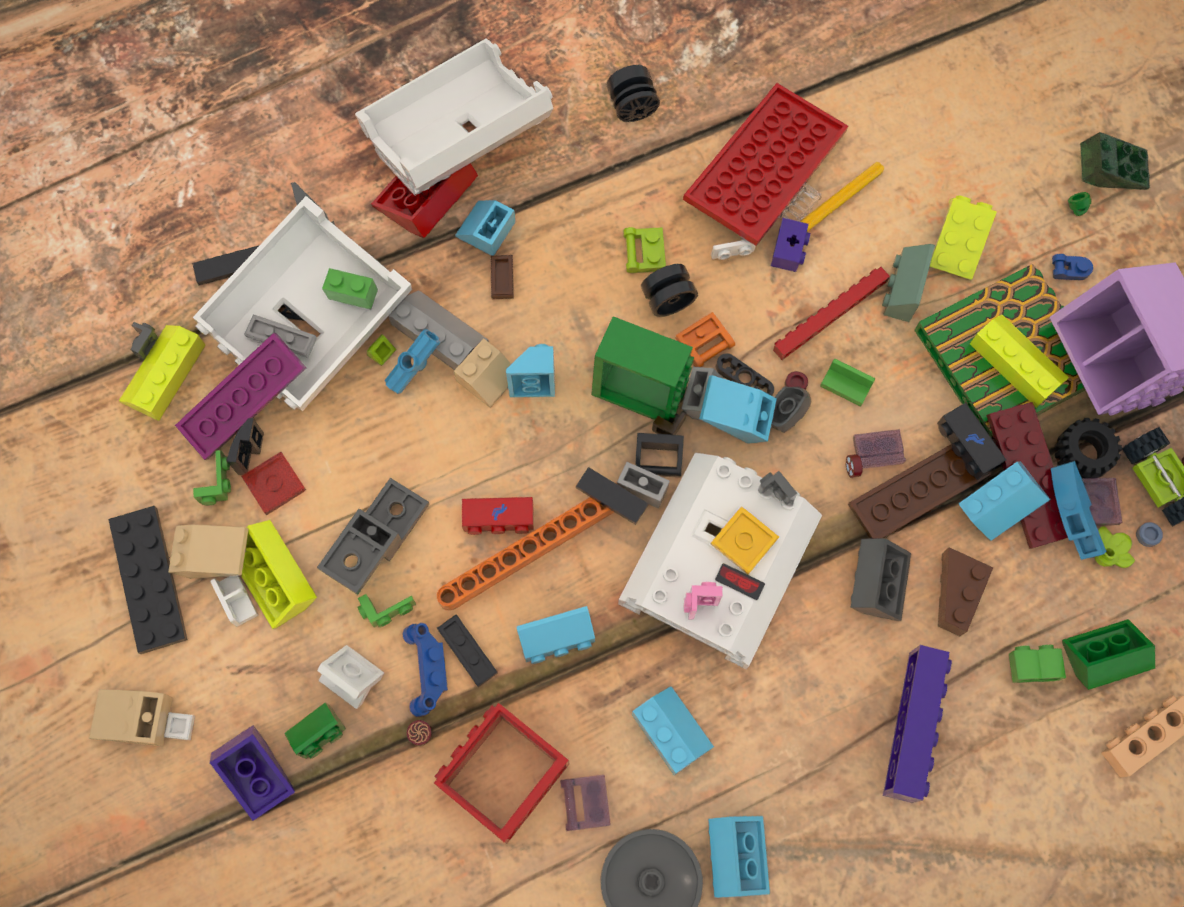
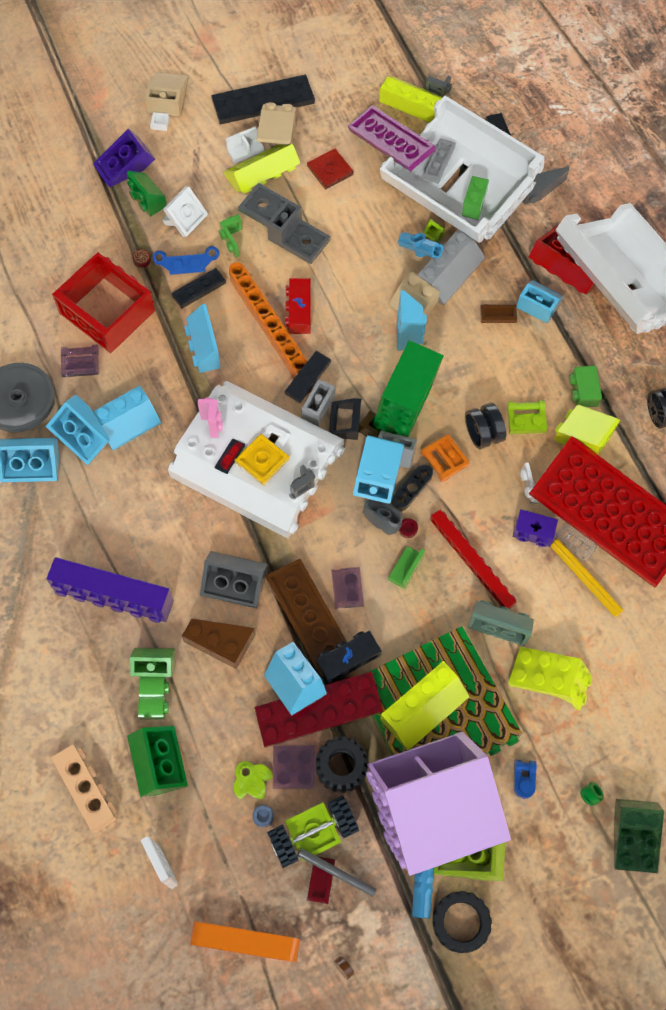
camera: 90 degrees right, 5 degrees down
bright green bracket [193,450,231,506] -> none
black slope [227,418,264,476] -> none
dark red tile [846,454,863,478] -> none
dark azure slope [1051,461,1106,560] -> none
none -> medium azure slope [46,395,110,465]
none -> bright green brick [130,648,175,677]
none -> neon yellow slope [555,405,620,455]
none -> bright green brick [569,366,602,407]

